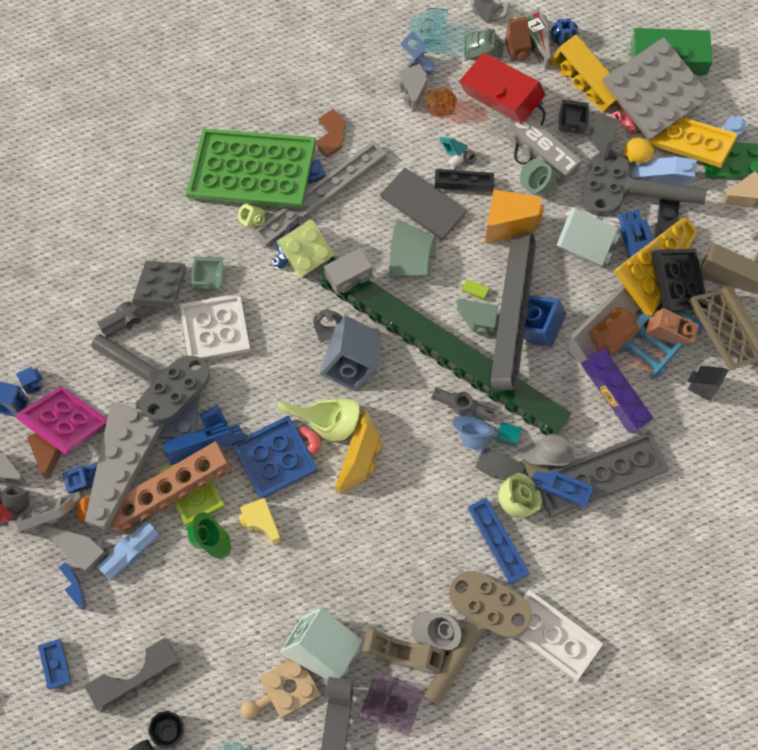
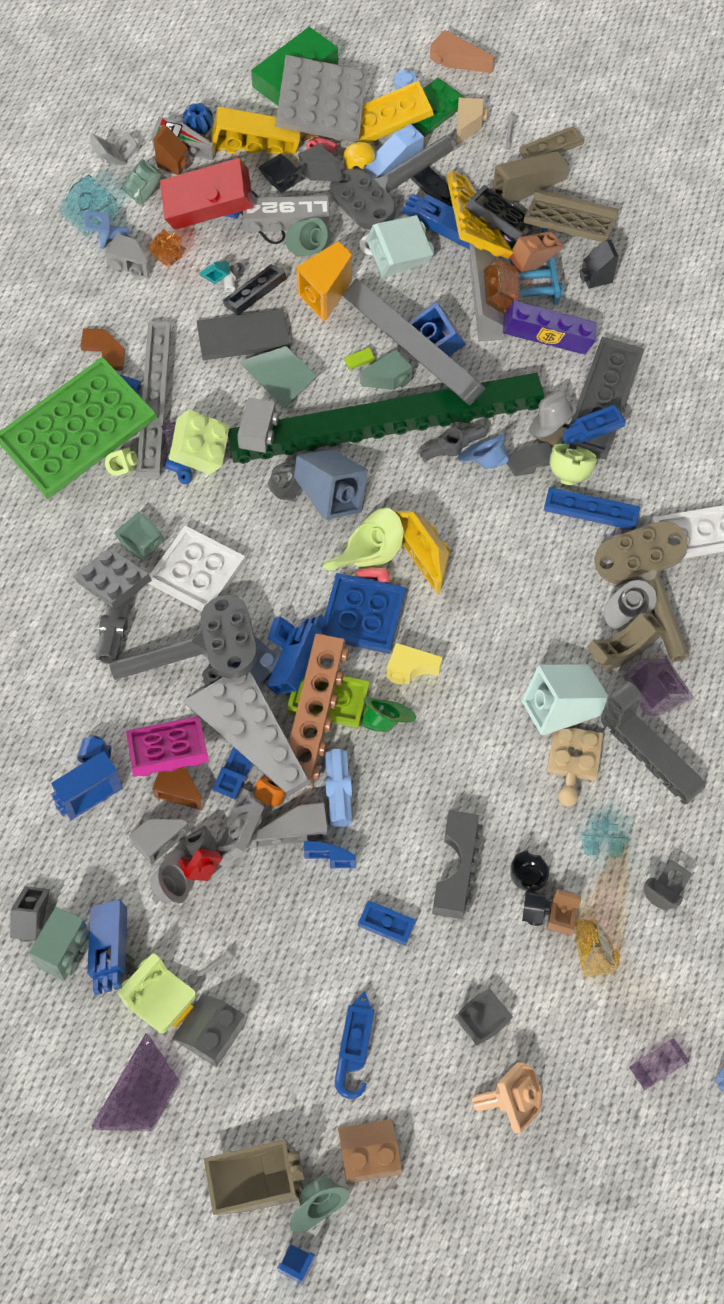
camera: 50 degrees left, 5 degrees down
teal slope [496,422,522,448] -> none

